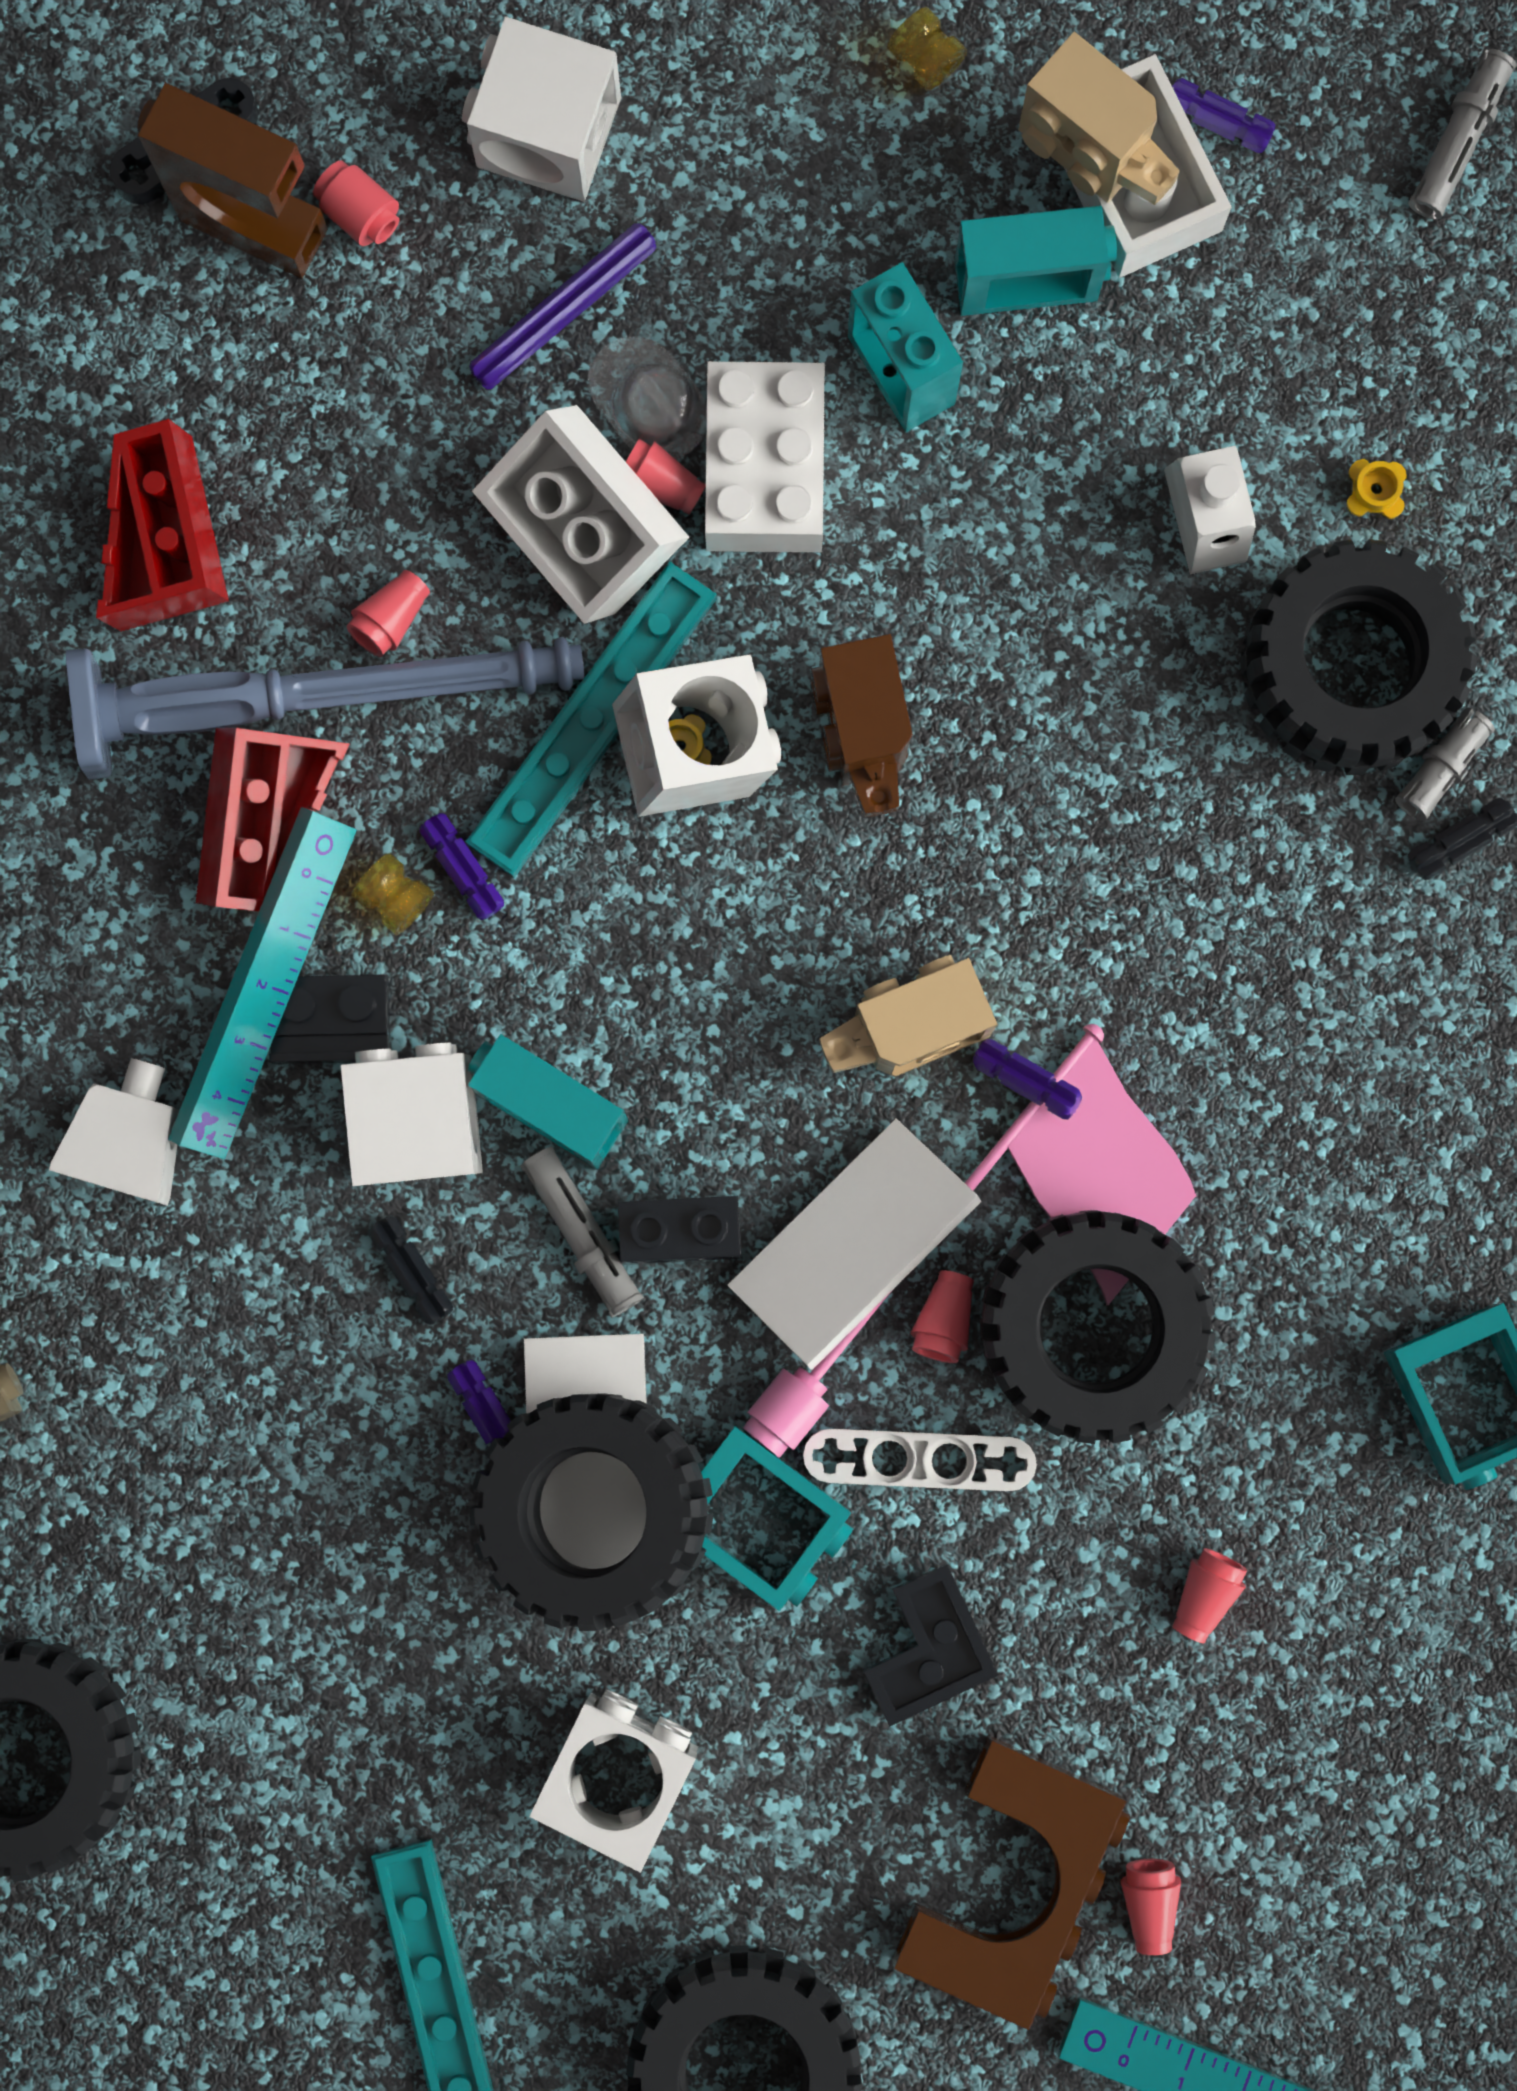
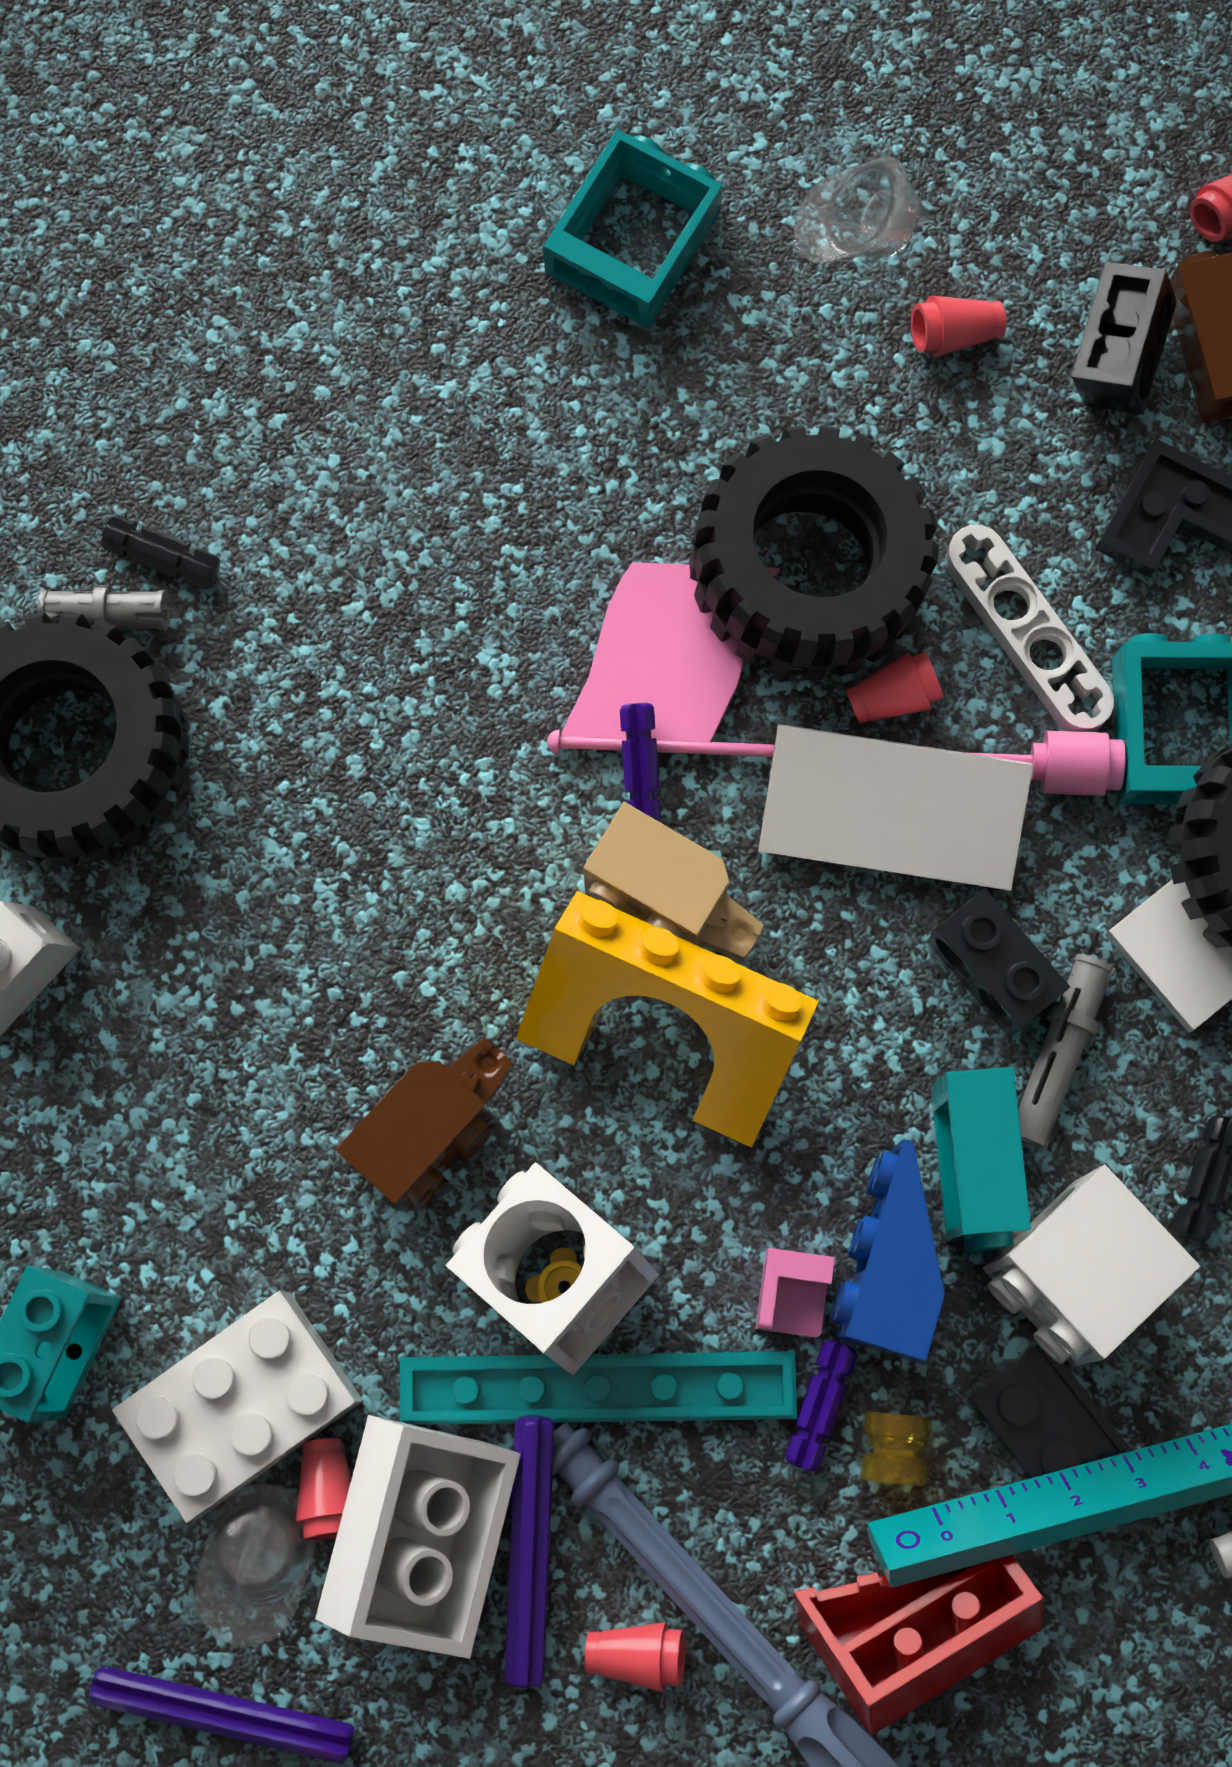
camera: 125 degrees left, 5 degrees down
none -> dark purple axle [505,1415,555,1688]
none -> yellow arch [515,891,819,1148]
none -> bright pink panel [755,1248,835,1338]
none -> clear piece [794,155,930,263]
none -> blue slope [829,1139,945,1362]
none -> black brick [1071,262,1177,415]

